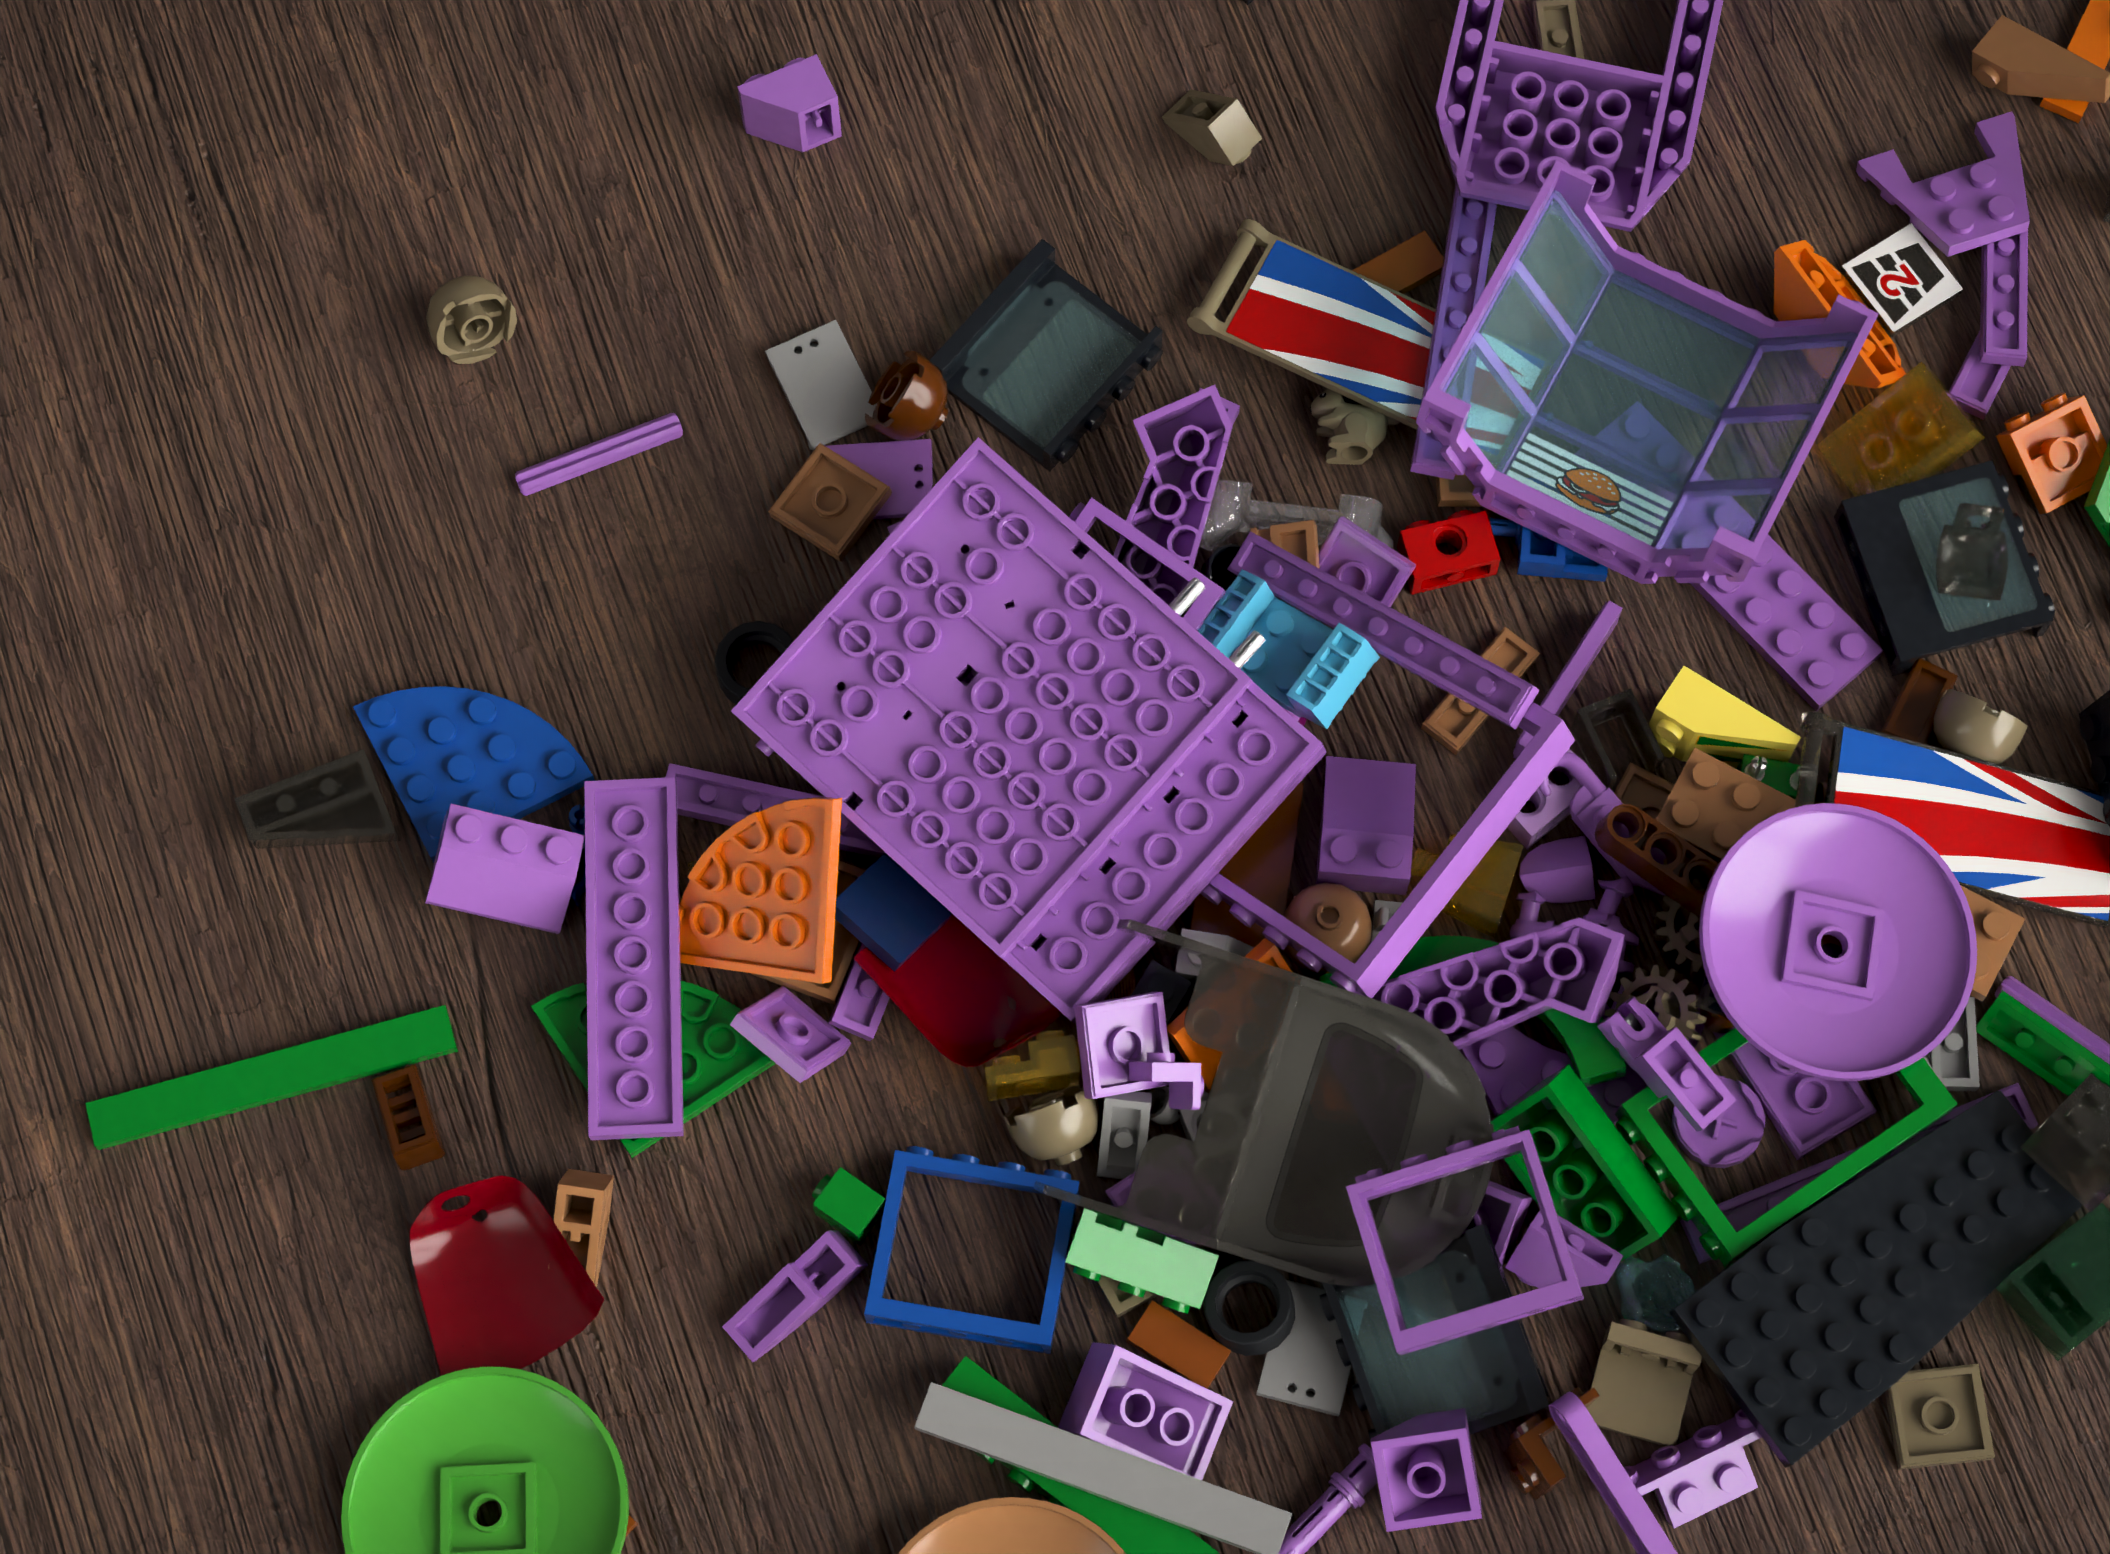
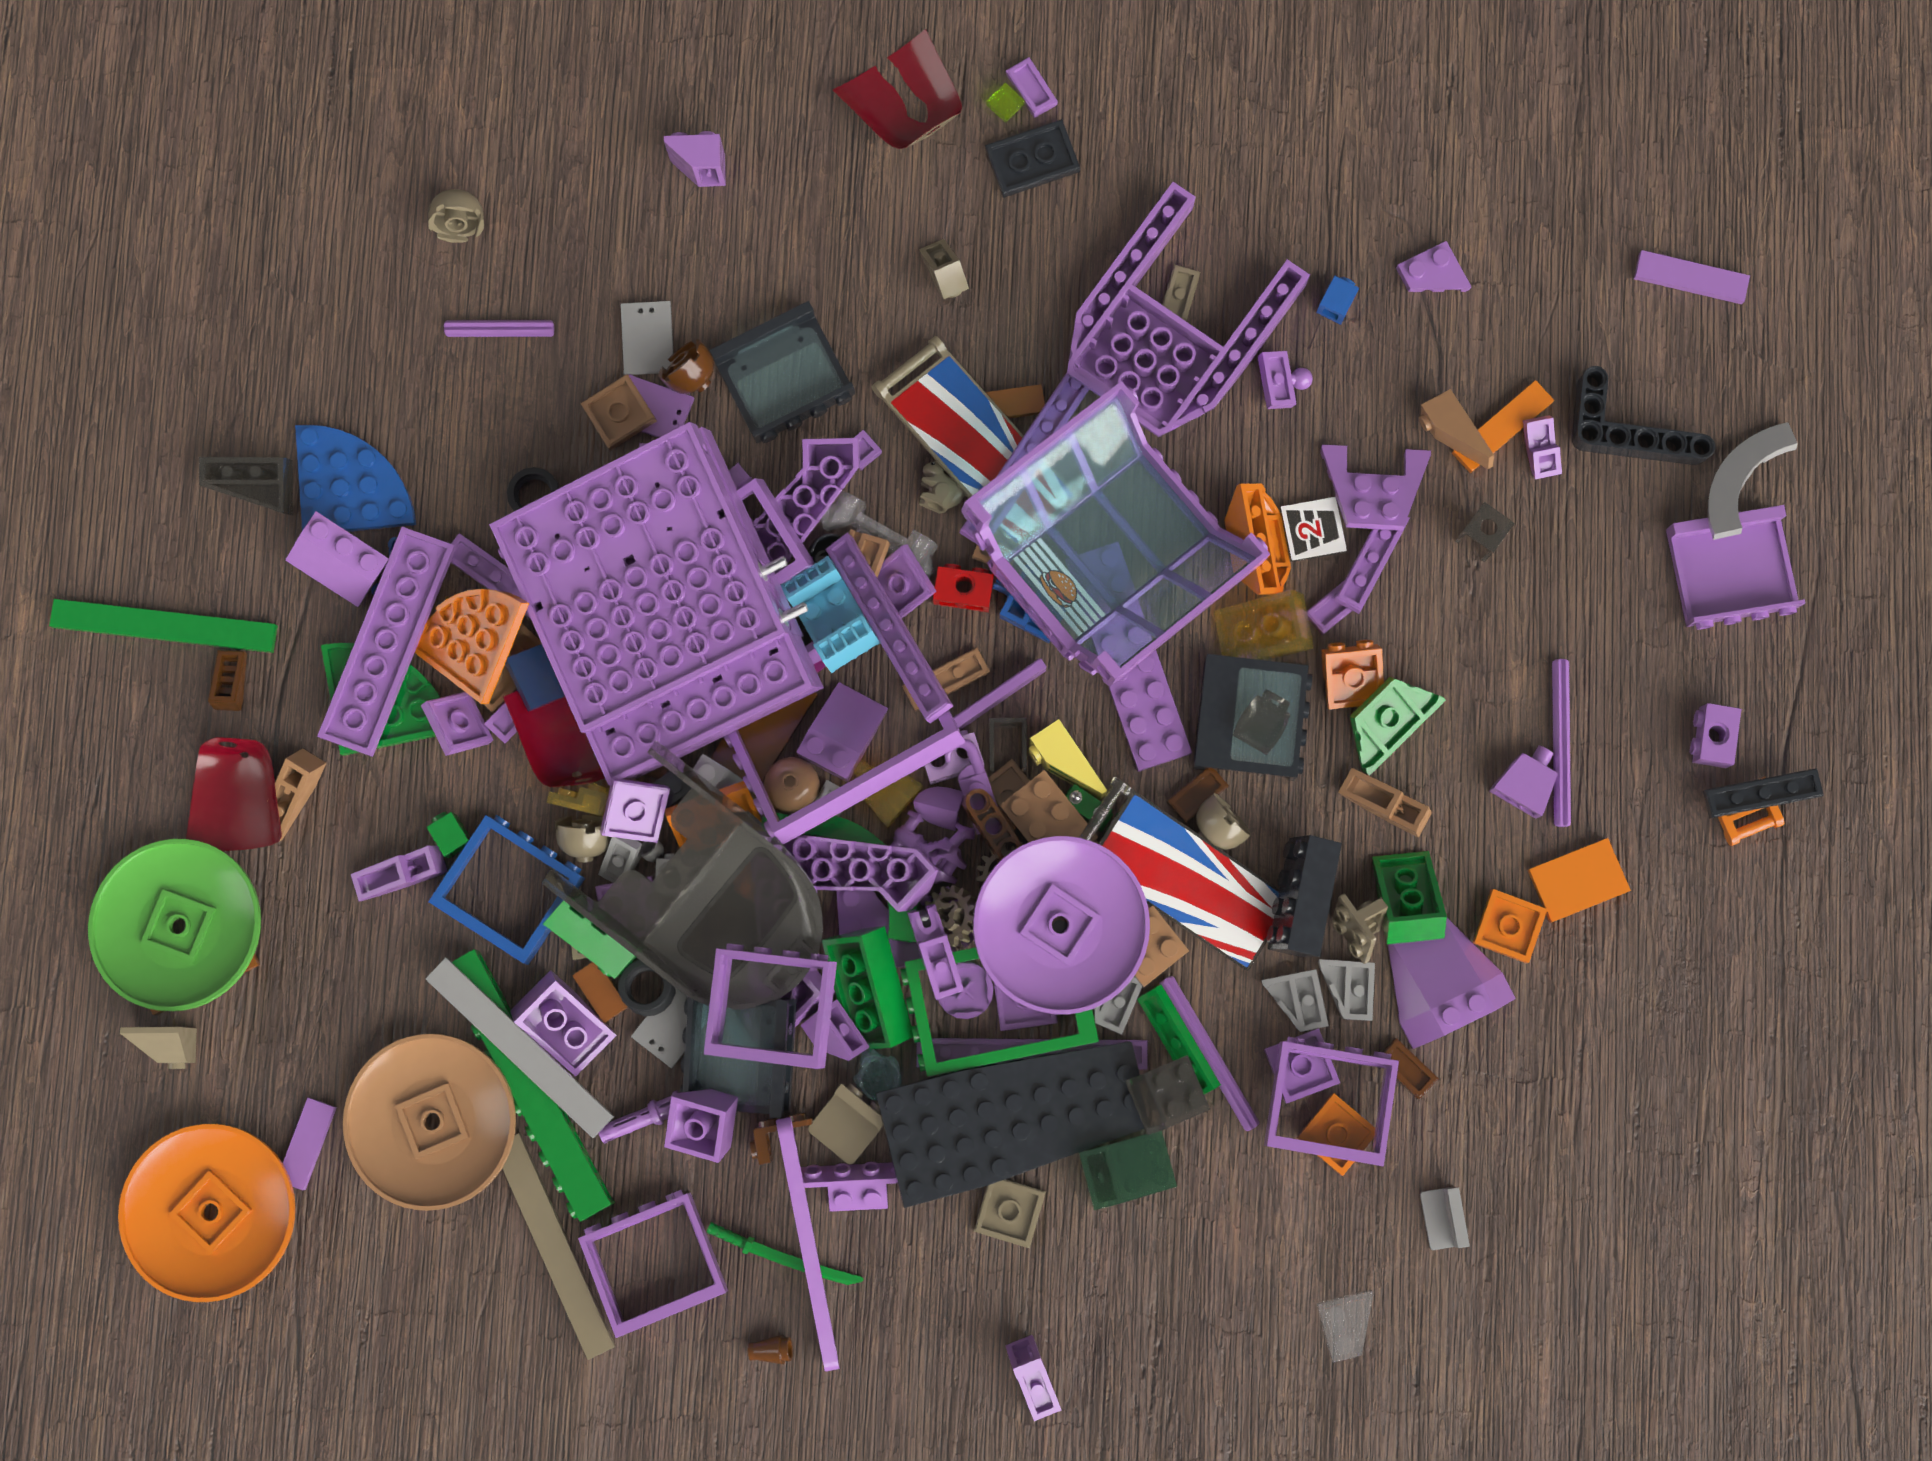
camera: 25 degrees right, 10 degrees up
medium lavender bracket [1129,1053,1204,1110] -> none
none -> medium lavender plate [1258,351,1313,409]

